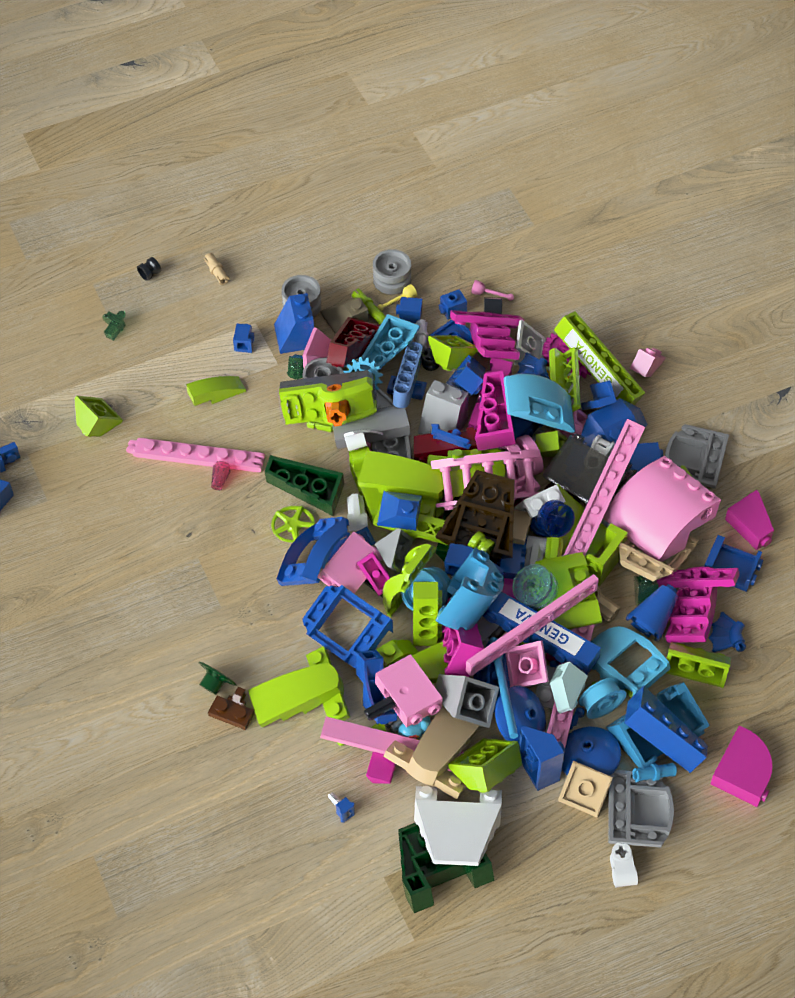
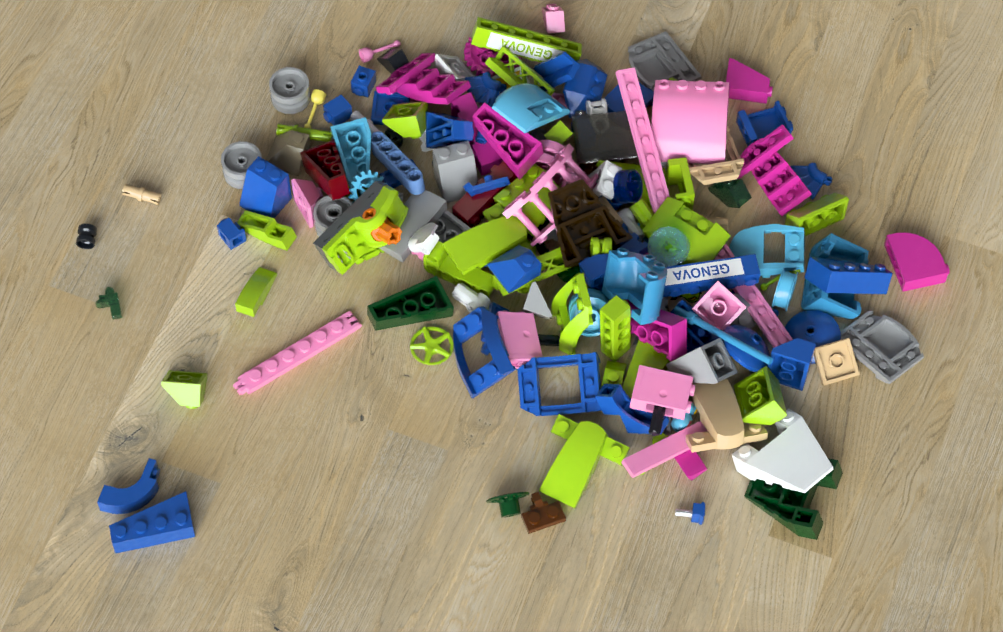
camera: 45 degrees left, 5 degrees up
clear pink cone [211,461,231,491] -> none
clear green piece [287,354,304,379] -> none
dark pink slope [357,551,391,596] -> none
bright pink tile [466,574,599,676] -> none
light aqua slope [550,662,588,714] -> none
white piece [610,843,638,888] -> none
blue cone [626,584,679,642] -> none
dark azure pin [632,763,677,782] -> none
none -> lime slope [237,210,297,251]

